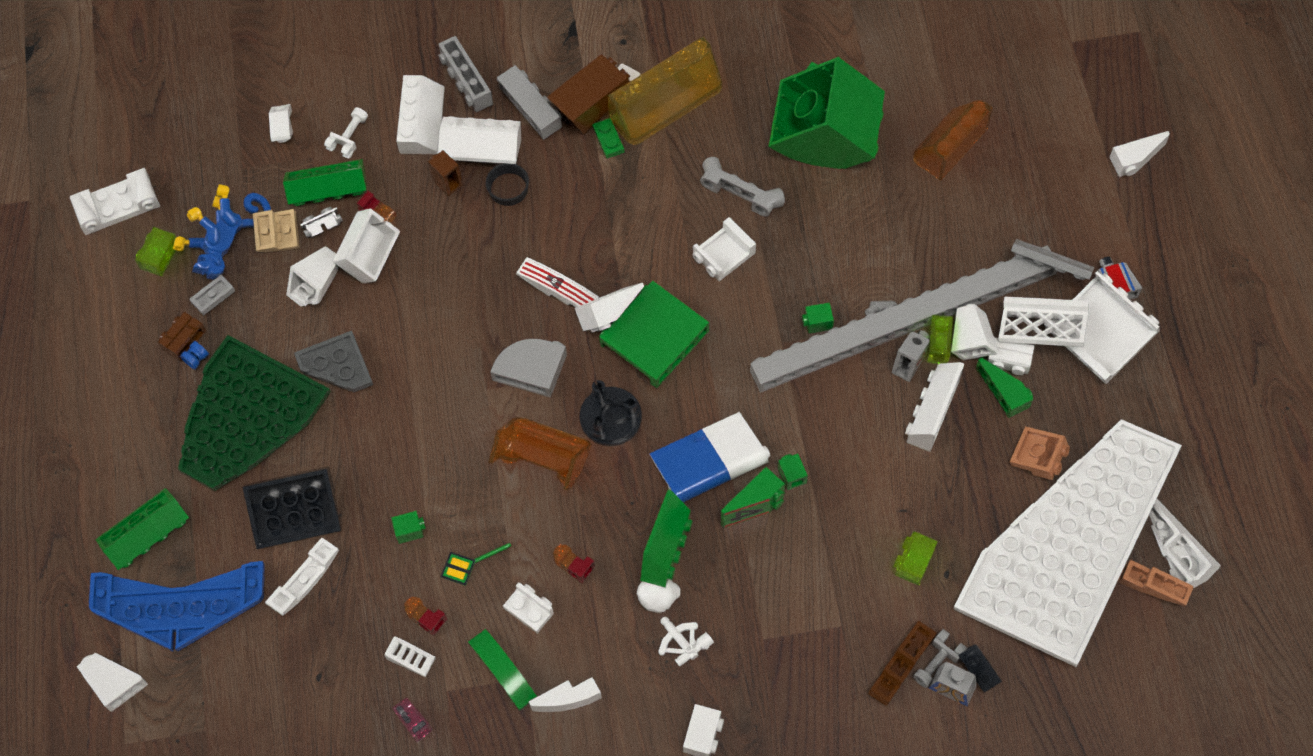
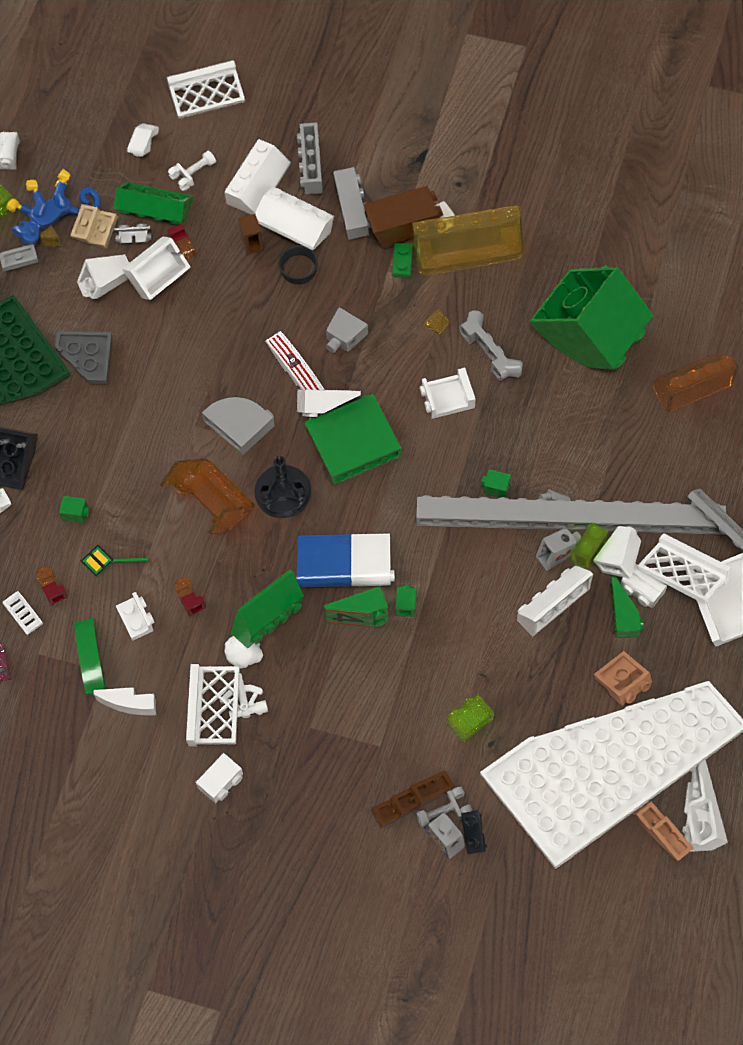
camera: 25 degrees right, 0 degrees up
none -> clear yellow slope [40,226,61,247]
none -> white fence [167,60,245,118]
none -> white fence [186,664,240,747]
none -> light grey torso [326,307,368,353]
none -> clear yellow slope [423,309,450,335]

